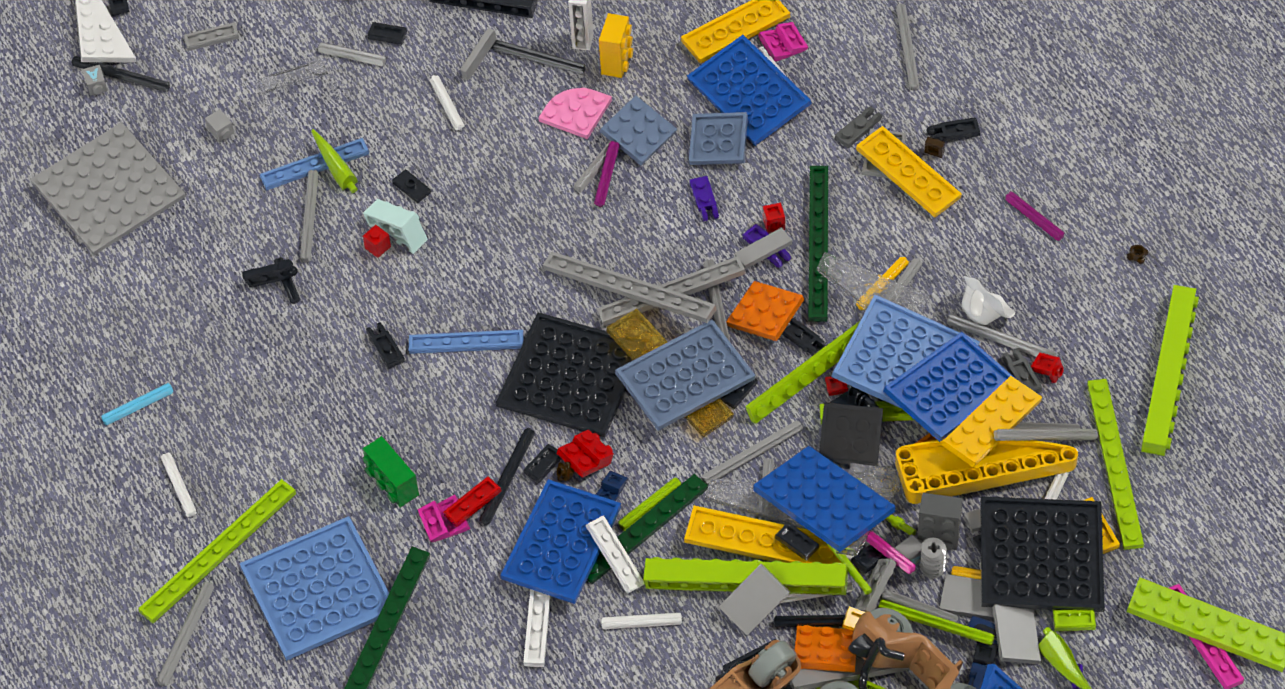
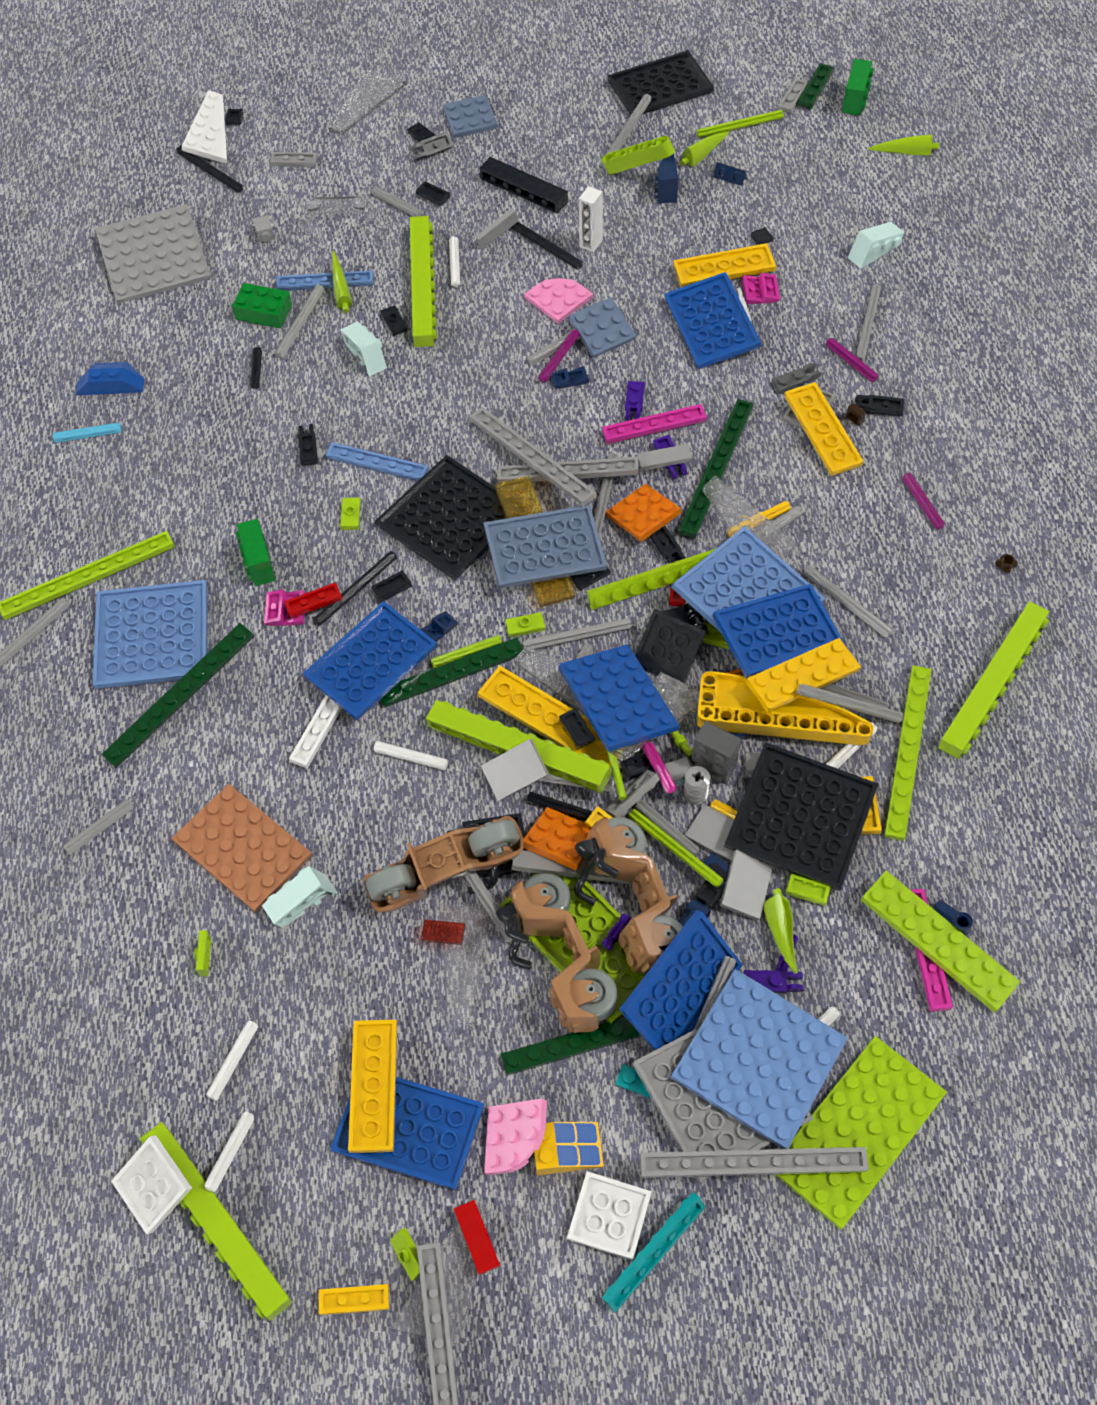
camera: 20 degrees right, 5 degrees up
light grey brick [82,65,108,96] -> none
white axle [161,453,197,517] -> none
black hinge [242,259,298,287] -> none
red brick [363,224,391,258] -> none
red plate [556,430,614,478] -> none
dark brown plate [556,462,574,482] -> none
white tile [586,515,644,594] -> none
yellow brick [599,13,633,78] -> none
sand blue plate [689,112,748,165] -> none
red brick [763,203,785,234] -> none
white piece [962,276,1015,325] -> none
dark grey hinge [1002,348,1042,393] -> none
red bracket [1031,352,1064,383] -> none
none -> blue wedge [76,362,145,396]
none -> green brick [232,283,292,328]
none -> lime plate [340,497,361,530]
none -> lime brick [410,216,437,347]
none -> lime plate [505,612,546,638]
none -> dark blue slope [551,366,589,389]
none -> dark pink plate [602,404,707,444]
none -> magenta axle [825,338,879,382]
none -> dark blue piece [933,900,973,937]

